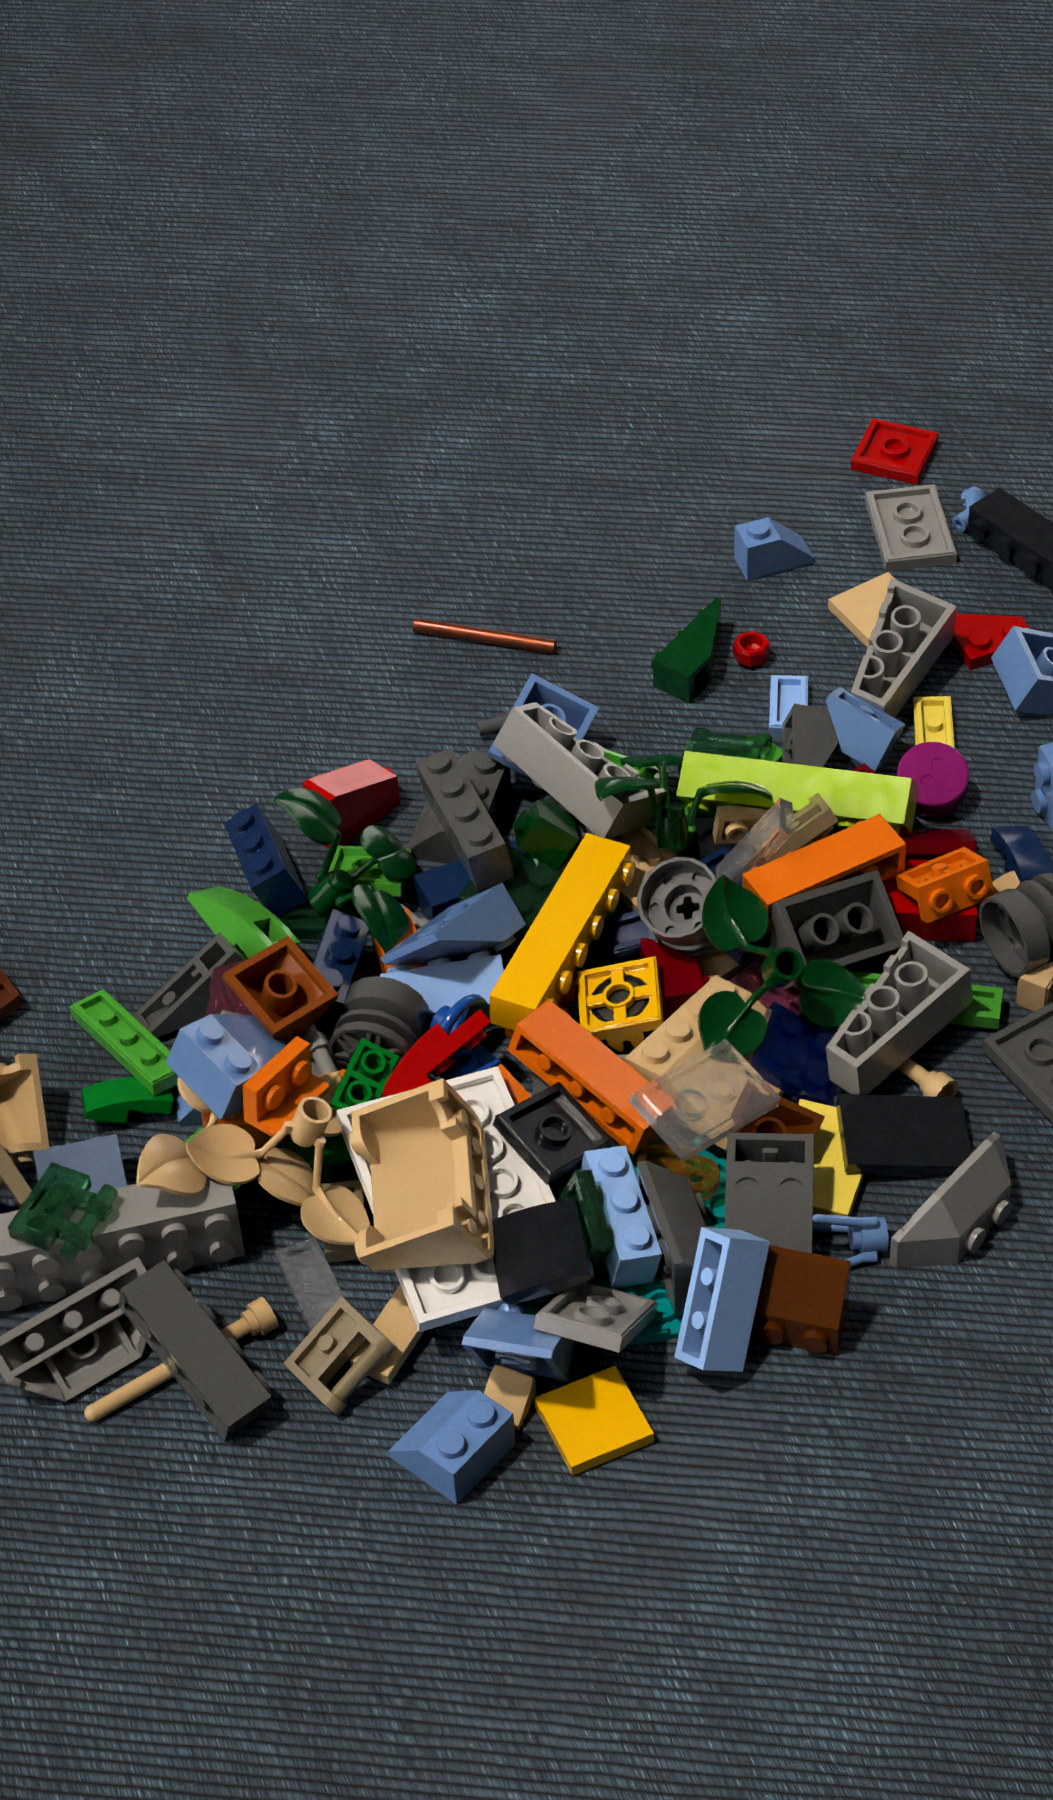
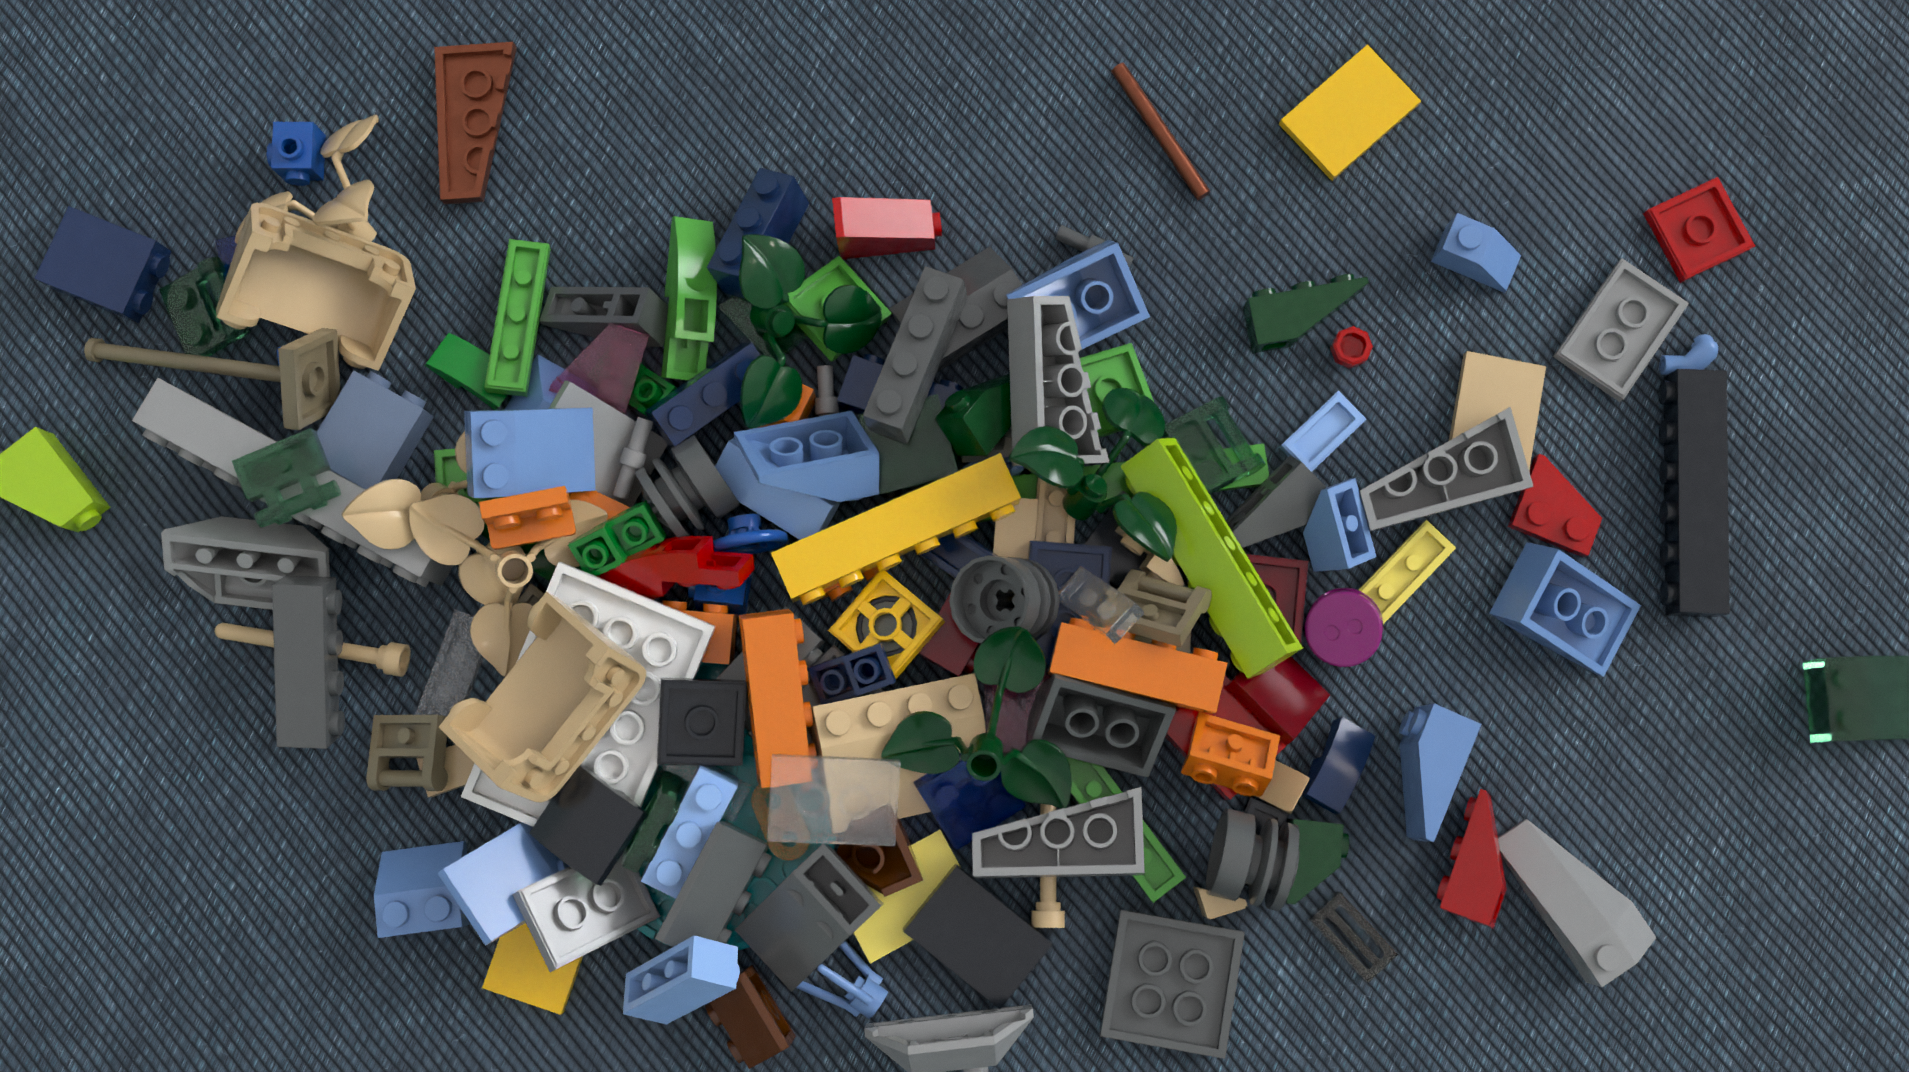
camera: 40 degrees right, 35 degrees up
dark orange slope [222,936,339,1039] -> none
none -> dark blue slope [808,642,896,705]
none -> yellow tile [1279,44,1421,181]

